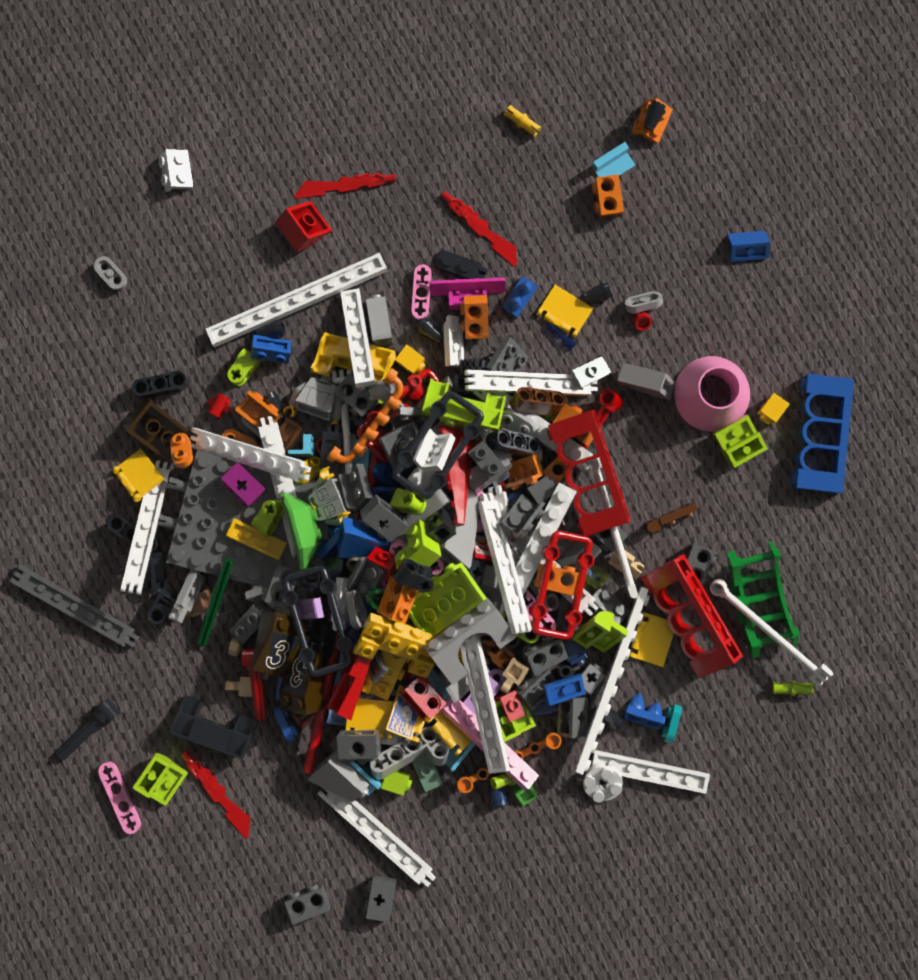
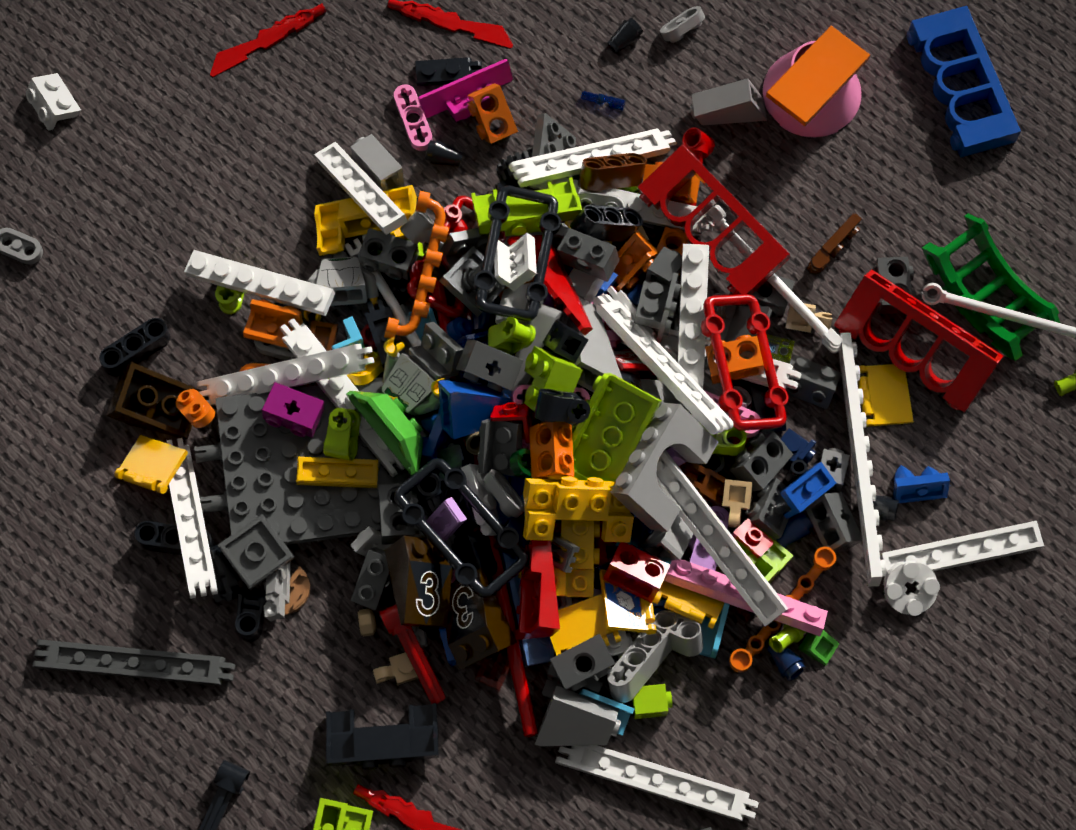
camera: 25 degrees left, 15 degrees down
dark green axle [196,558,234,646] -> none
white plate [206,253,388,347] -> none
red piece [207,393,231,419] -> none
blue bracket [250,335,292,364] -> none
black cone [256,320,286,339] -> none
blue plate [273,705,299,743] -> none
red slope [275,201,332,252] -> none
yellow brick [395,344,426,375] -> none
sand green plate [412,754,443,792] -> none
white hinge [443,315,464,368] -> none
blue tile [502,276,538,318] -> none
yellow piece [536,285,593,338] -> none
plate [570,357,611,389] -> none
lime brick [571,611,628,653] -> none
red tile [633,311,652,331] -> none
teal plate [661,704,682,744] -> none
lime brick [713,415,768,468] -> none
yellow brick [757,393,789,425] -> none
none -> white plate [184,250,335,316]
none -> dark grey tile [218,514,294,590]
none -> orange tile [766,25,870,126]

